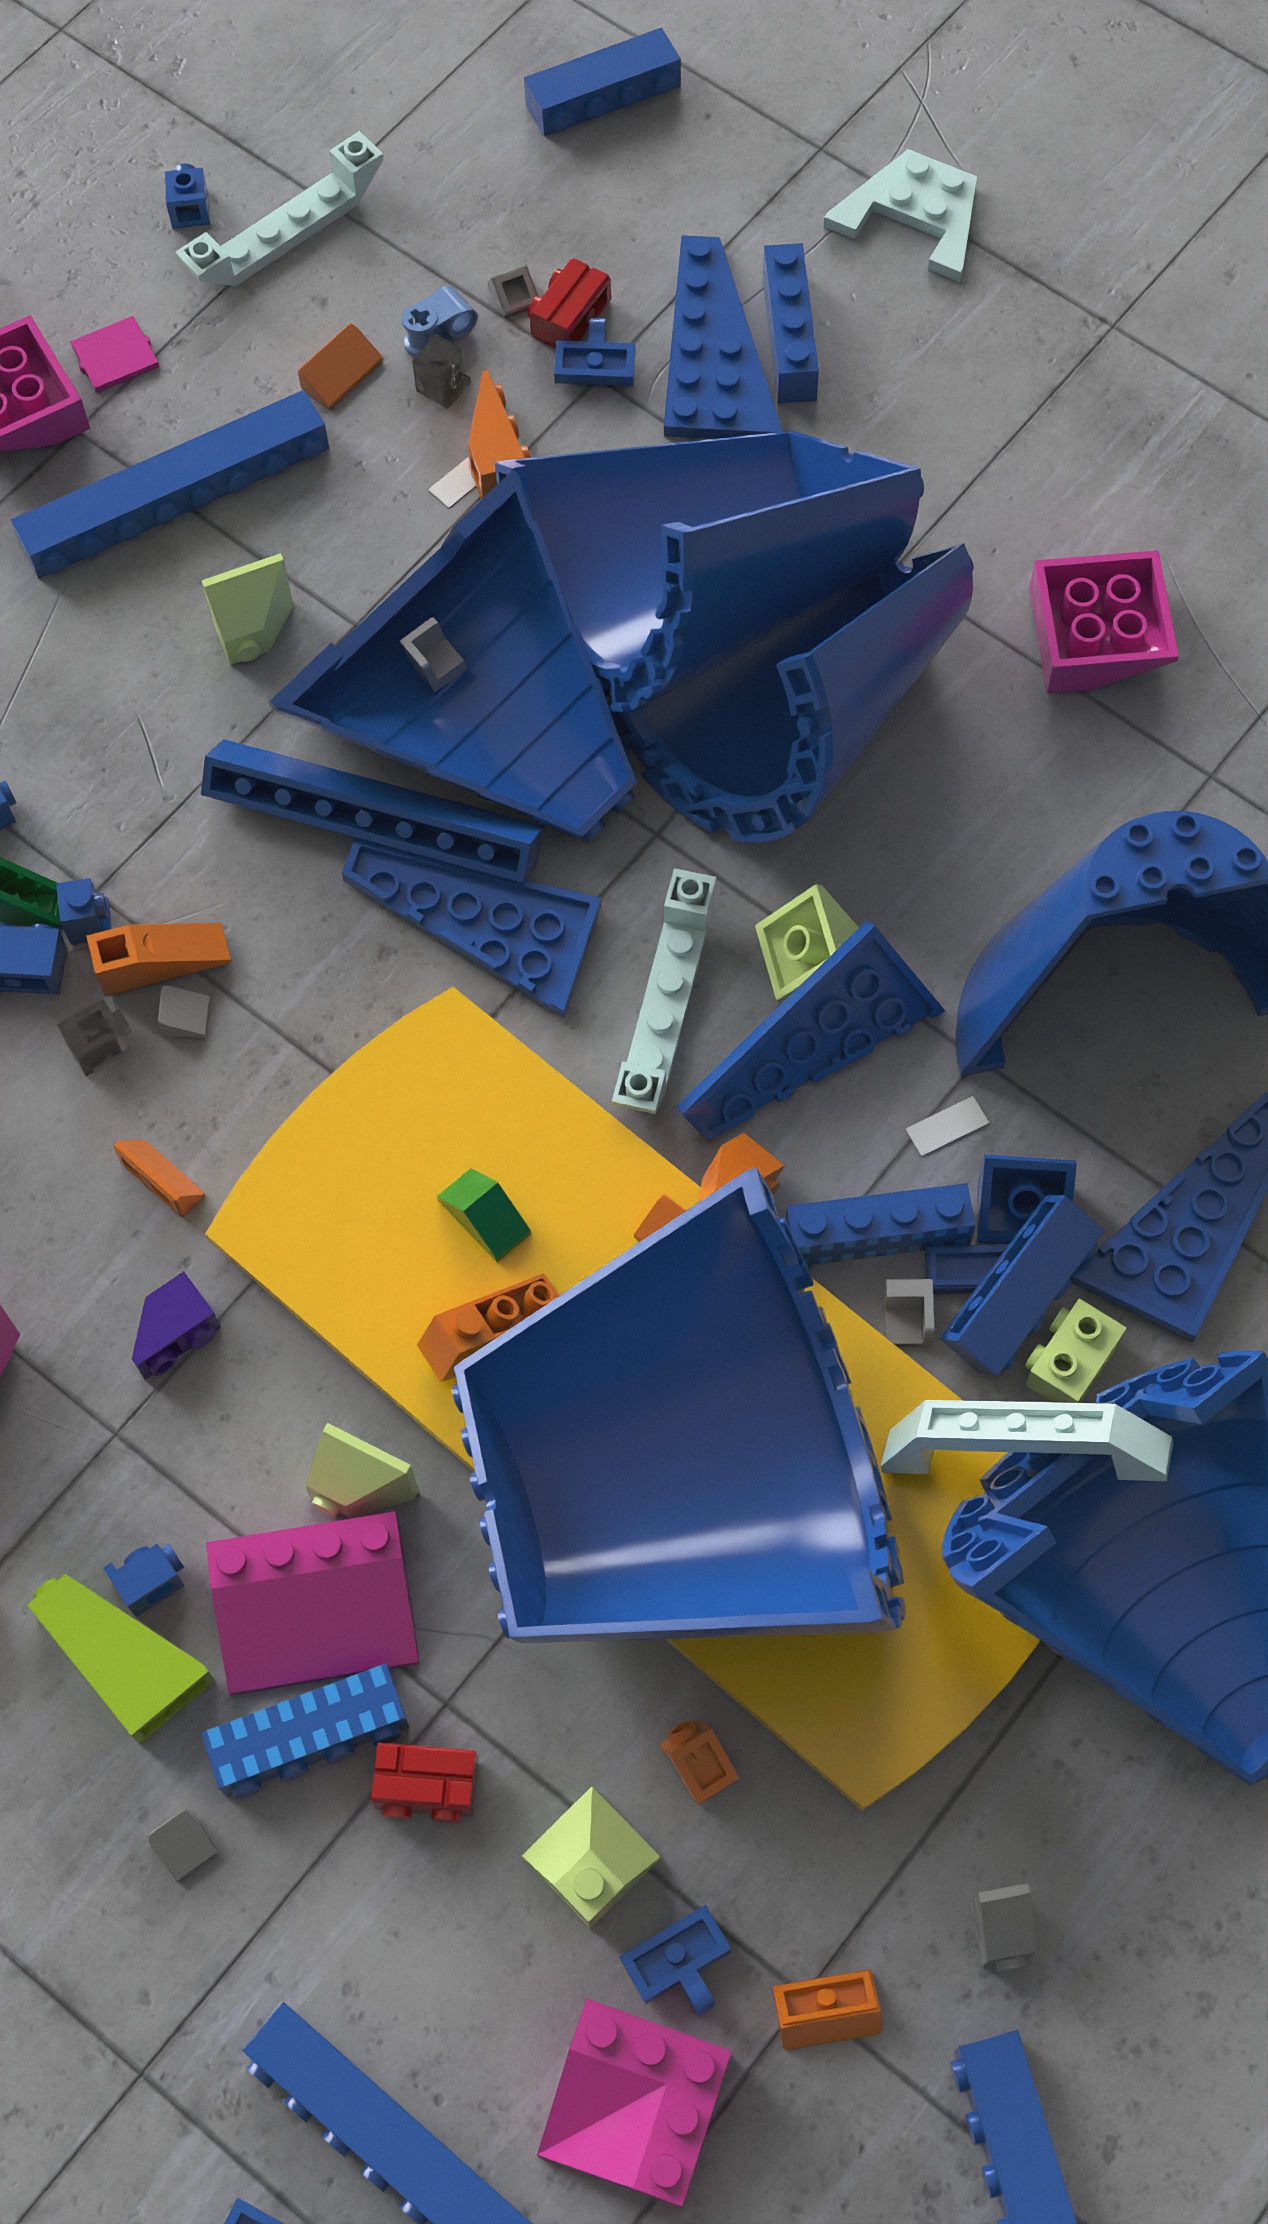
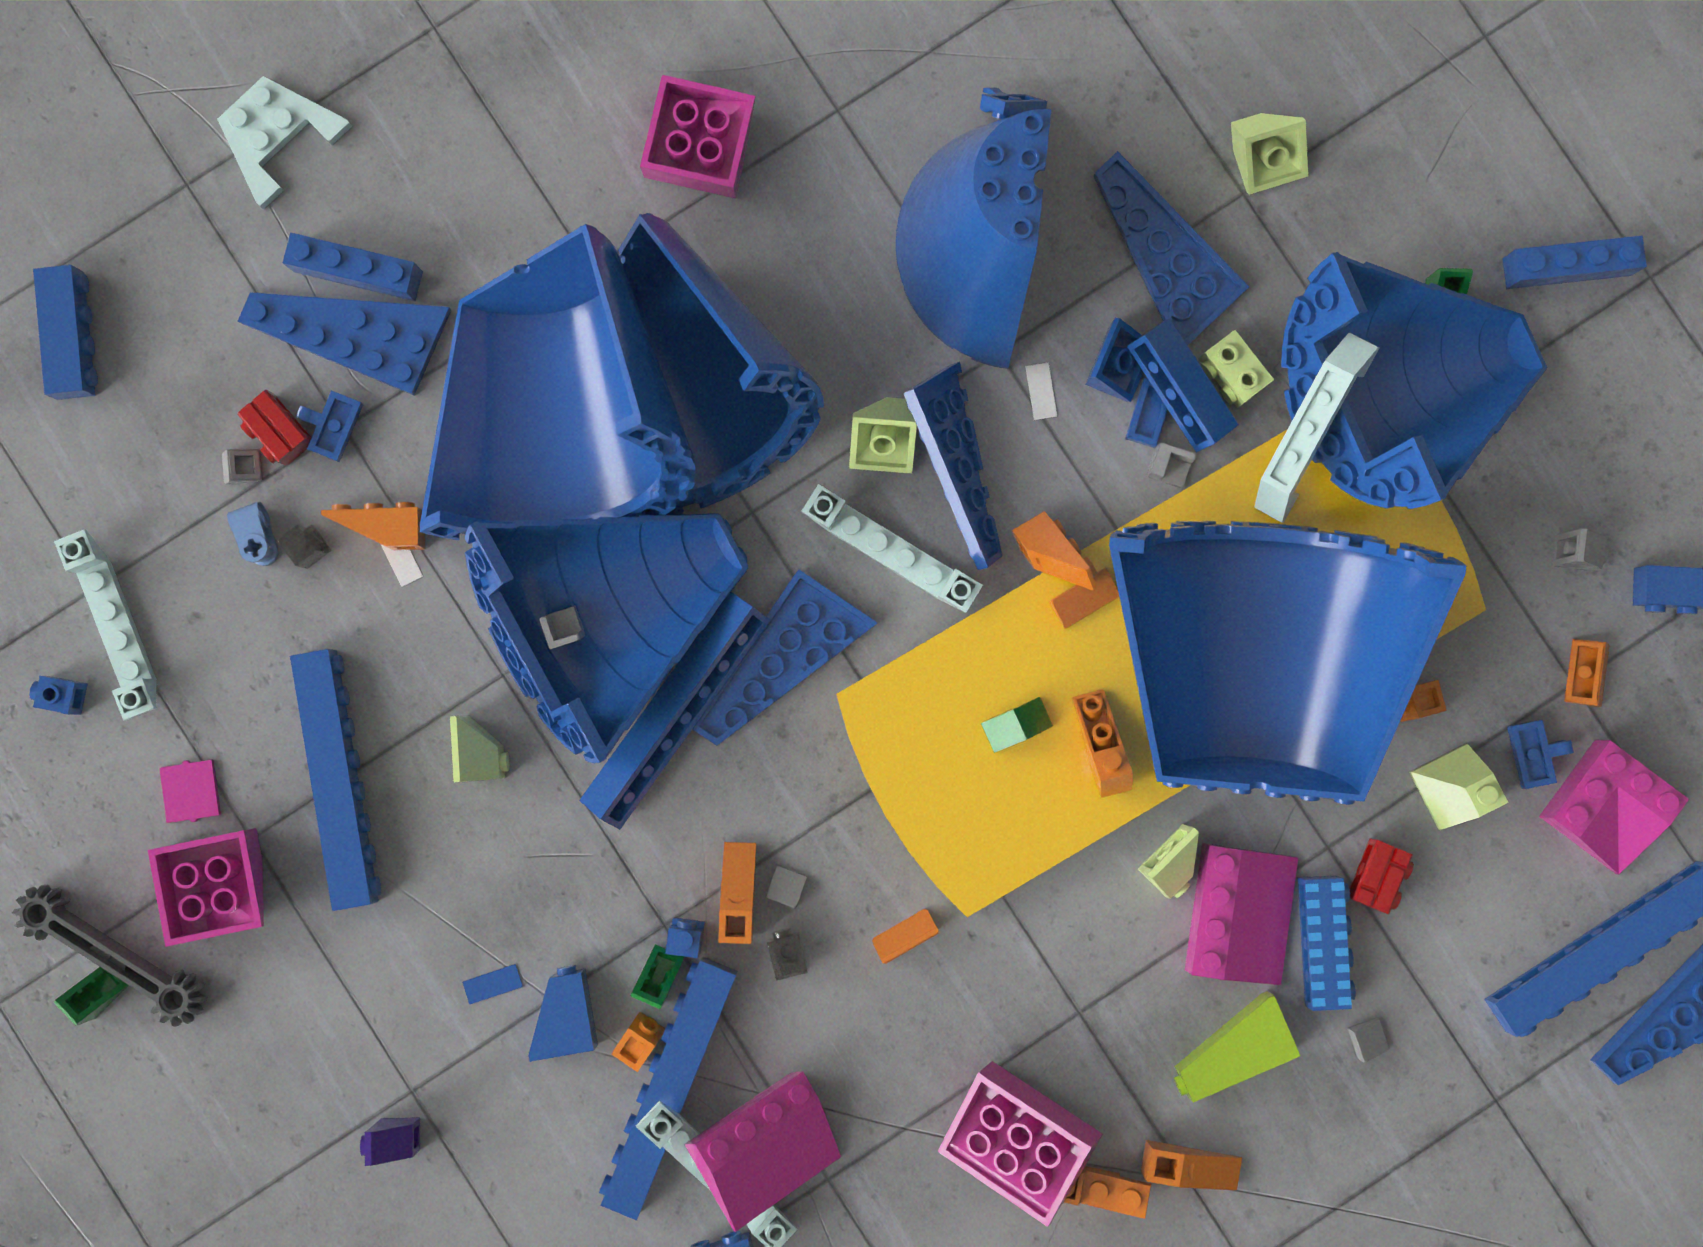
camera: 75 degrees left, 20 degrees up
blue brick [103,1544,185,1617] -> none
dark purple slope [132,1271,221,1380] -> none
orange slope [298,323,383,410] -> none
blue brick [786,1183,975,1265] -> none

